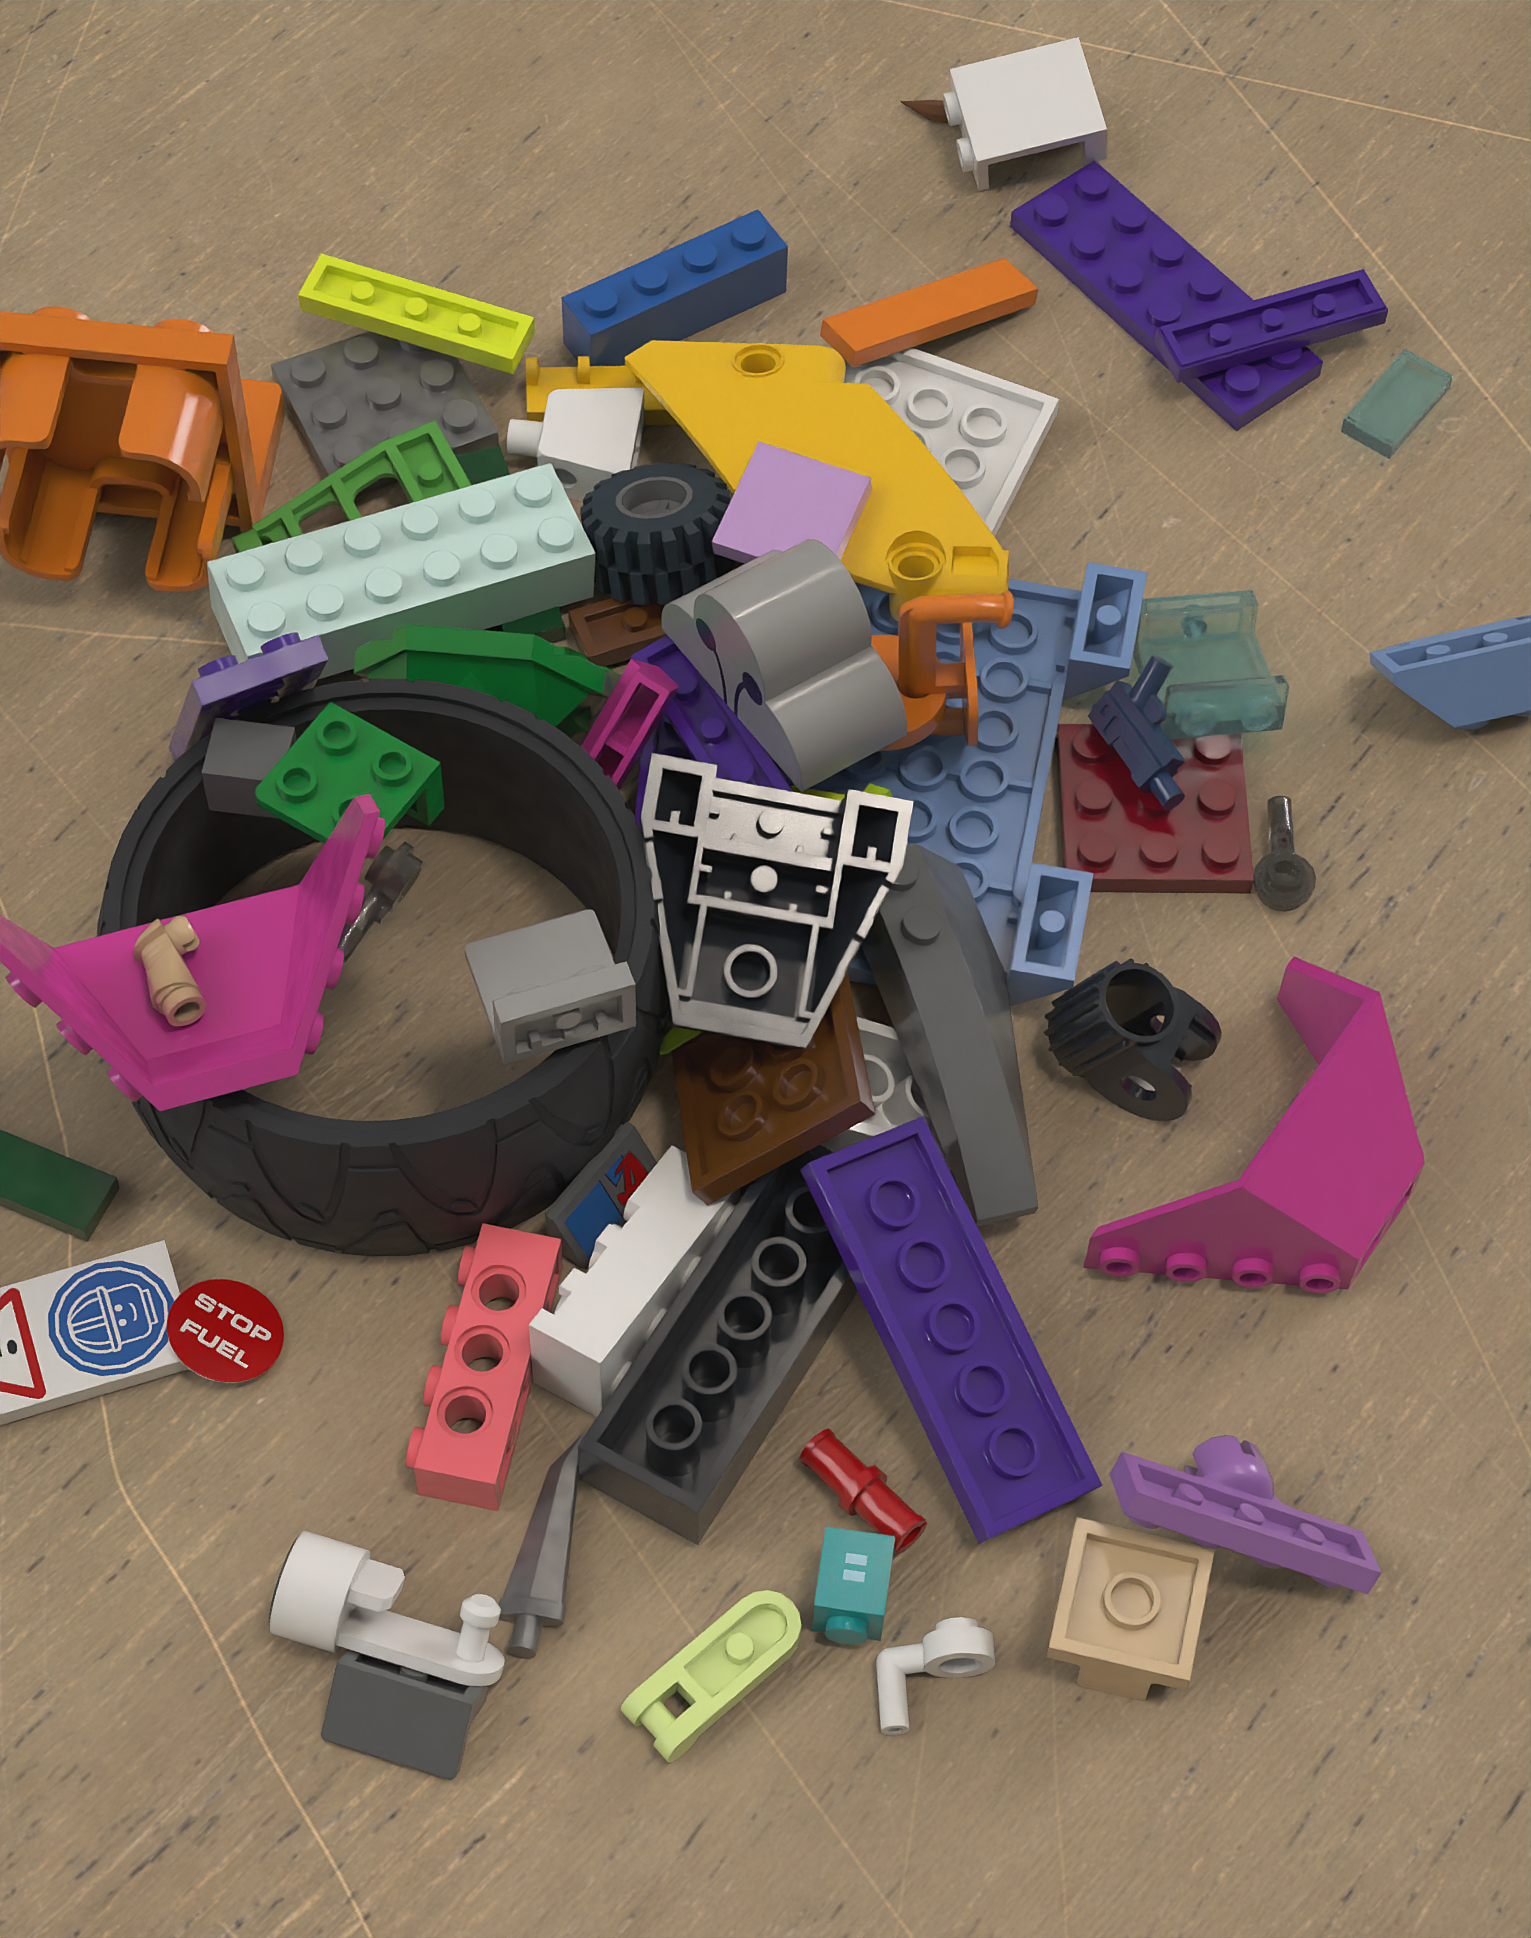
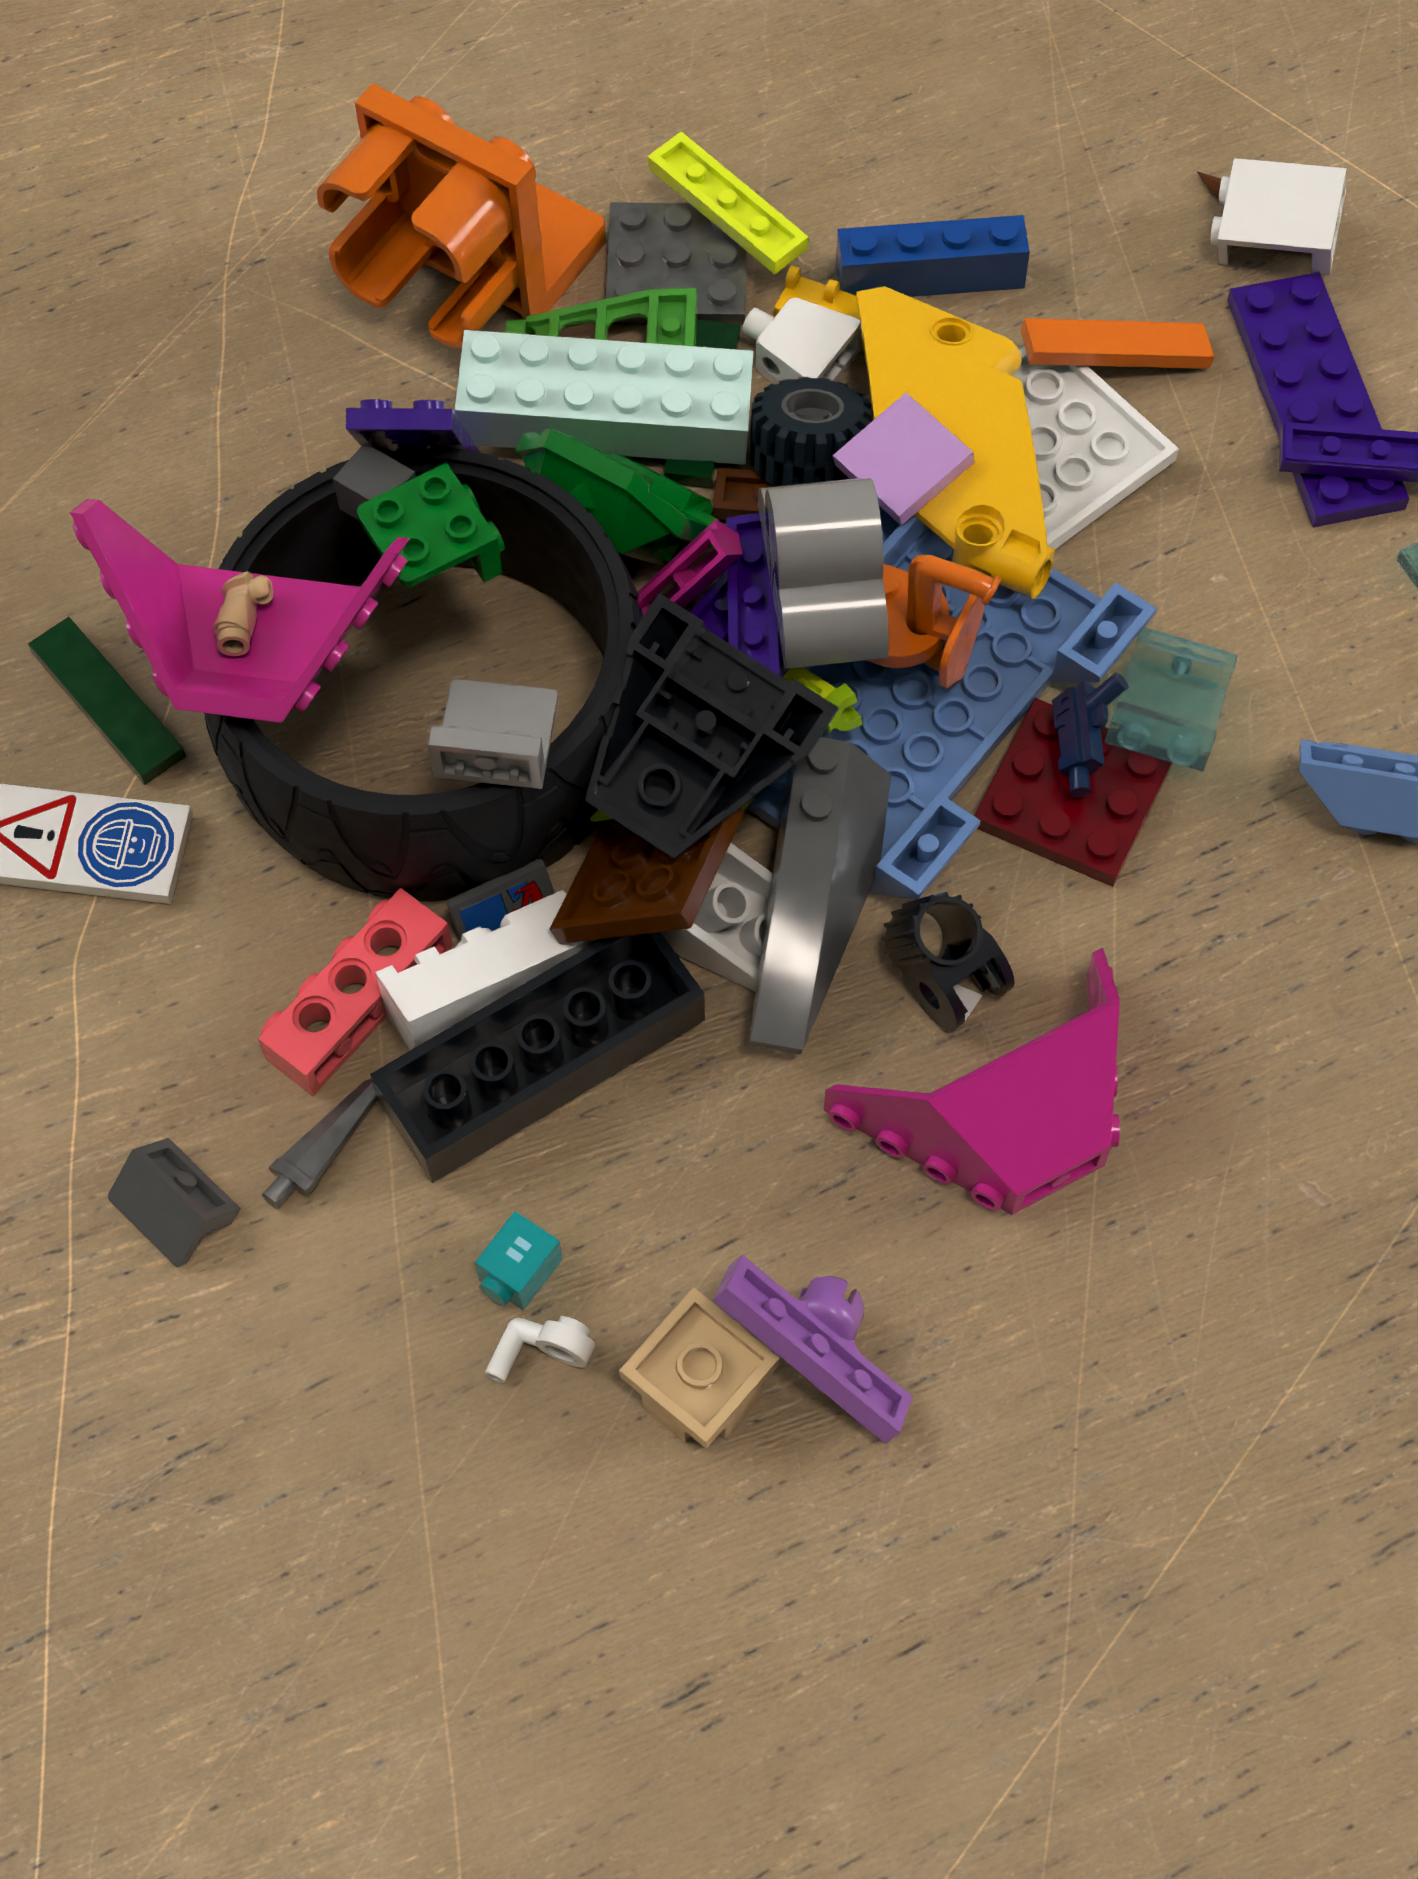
camera: 30 degrees right, 5 degrees up
red sticker [167,1279,284,1383] -> none
white piece [269,1531,505,1686] -> none
clear smoke plate [337,842,425,963] -> none
yellowish green plate [620,1590,802,1763] -> none
red pin [799,1428,927,1554] -> none
dark purple plate [800,1116,1103,1544] -> none
clear smoke plate [1253,796,1316,912] -> none

